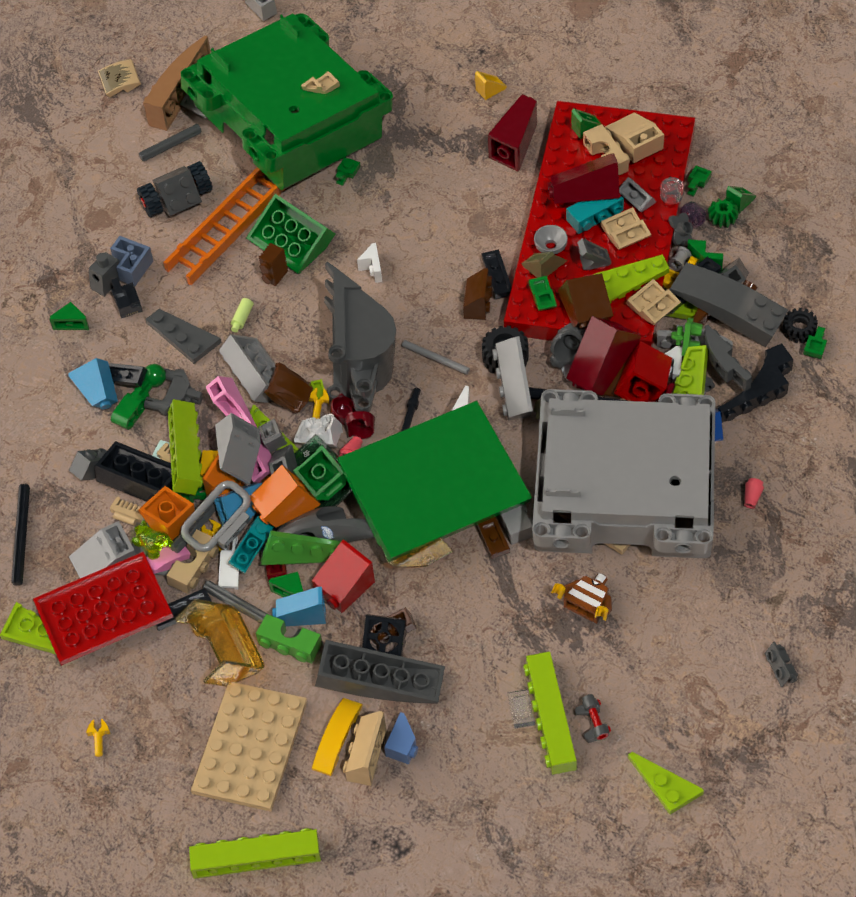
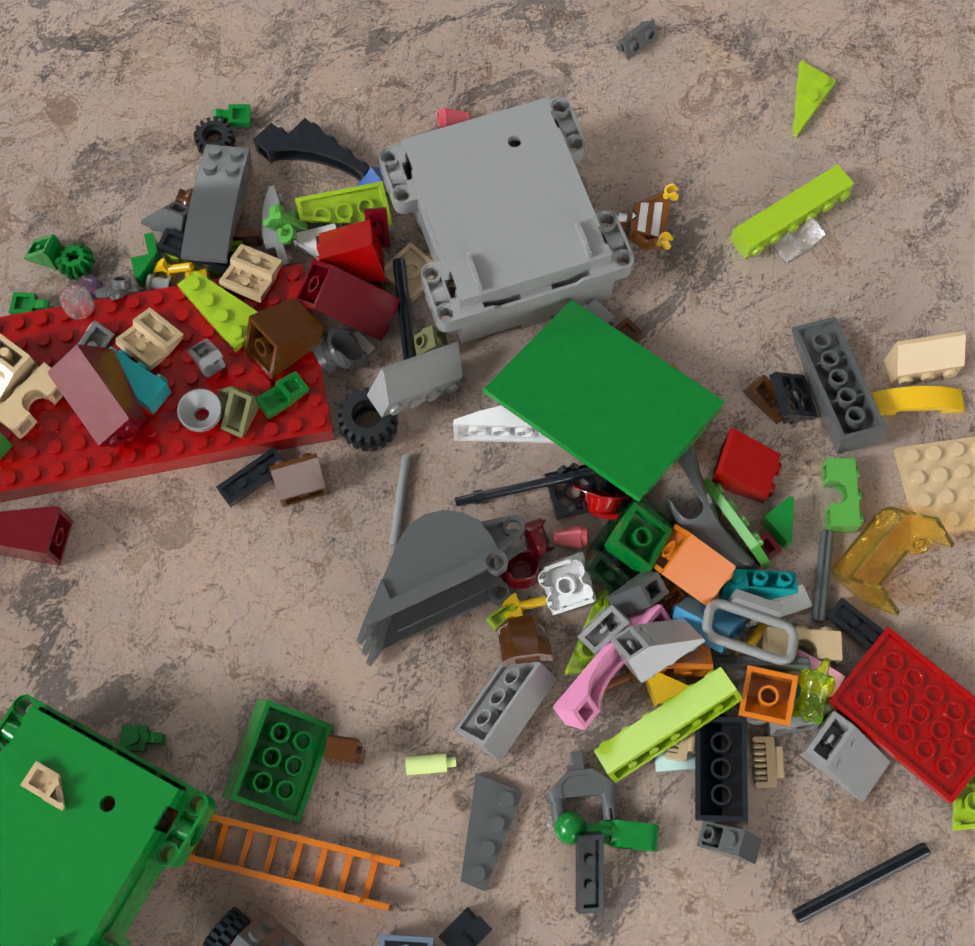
camera: 120 degrees left, 15 degrees up
dark azure slope [68,358,118,410] -> none
dark azure slope [272,587,326,627] -> none
white slope [357,243,382,283] -> none
medium blue slope [384,712,418,764] -> none
dark grey piece [575,694,611,743] -> none
dark grey slope [704,325,752,391] -> none

